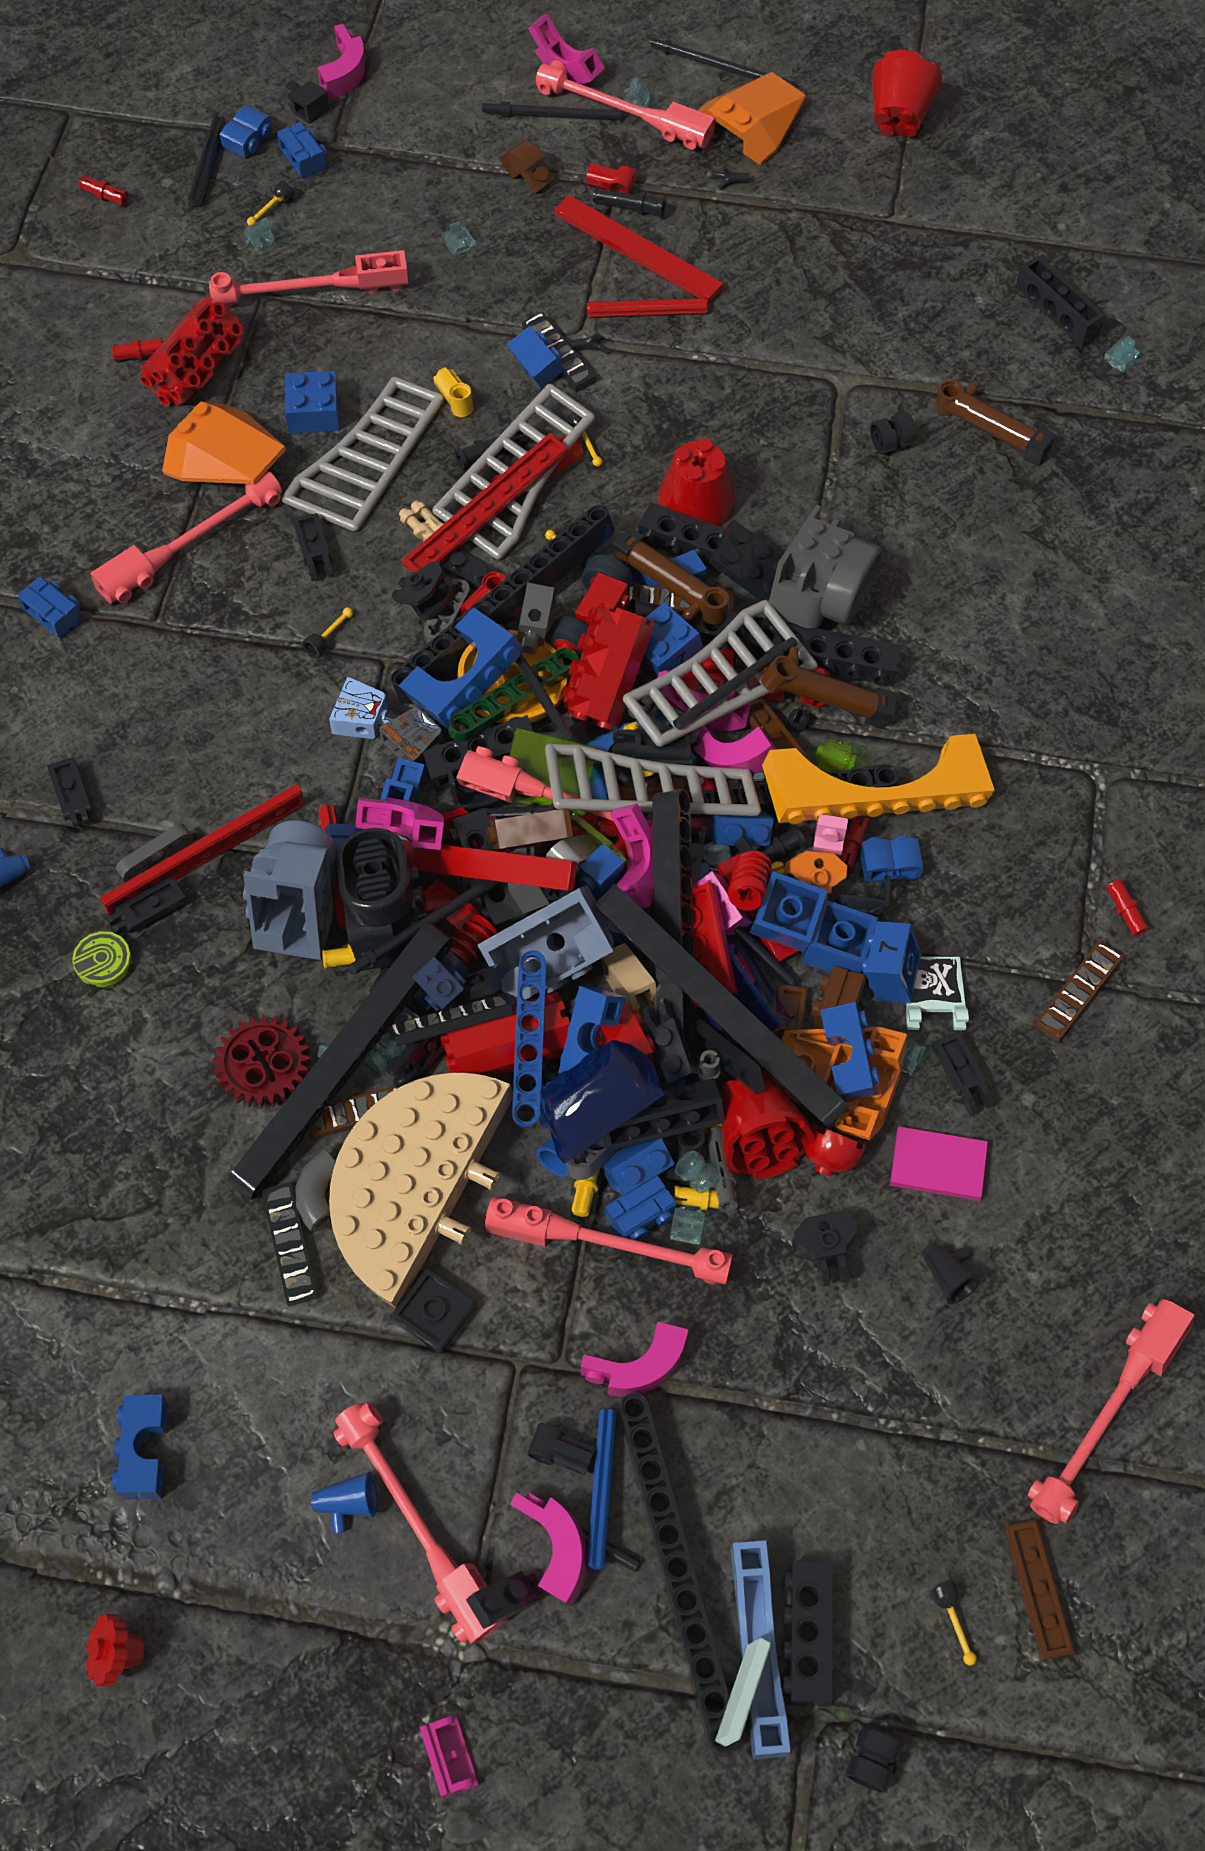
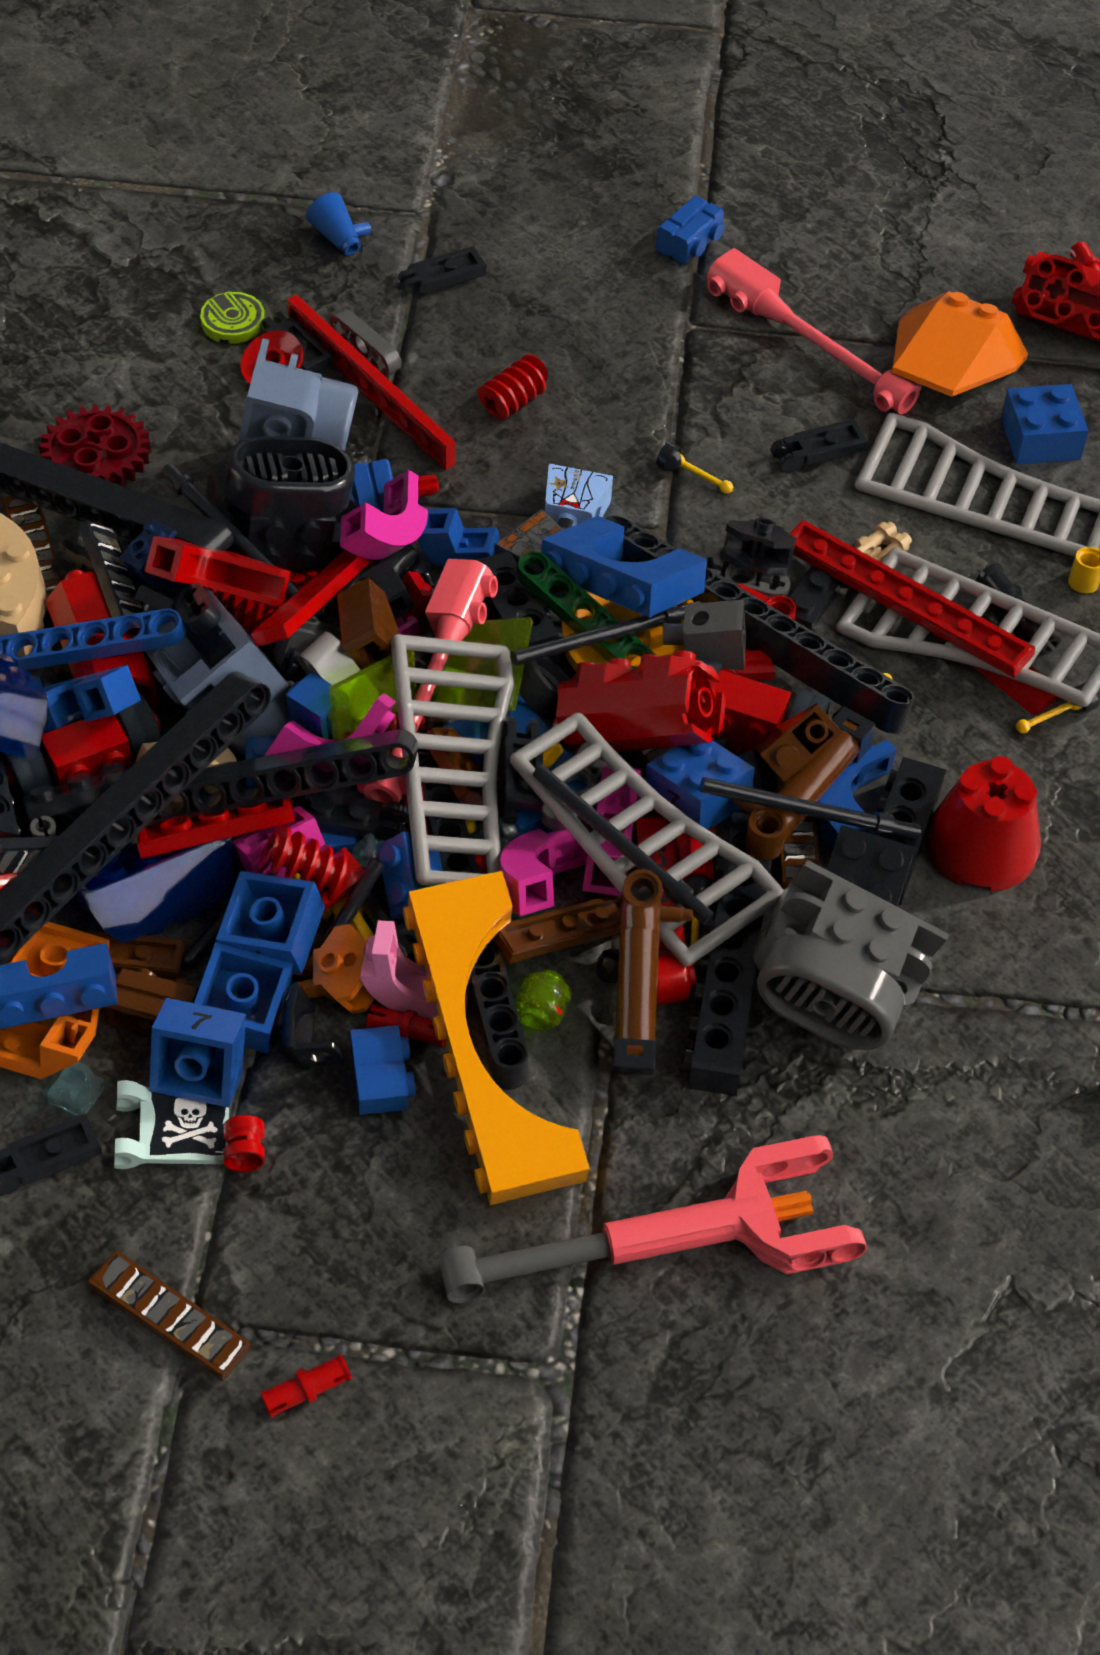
camera: 85 degrees right, 10 degrees down
none -> red arch [144,536,291,606]
none -> black beam [175,583,221,635]
none -> red wheel [224,1115,265,1172]
none -> red dish [241,330,303,384]
none -> coral piece [438,1135,867,1303]
none -> red piece [477,354,548,421]
none -> black bar [699,777,921,840]
none -> reddish brown slope [754,703,842,782]

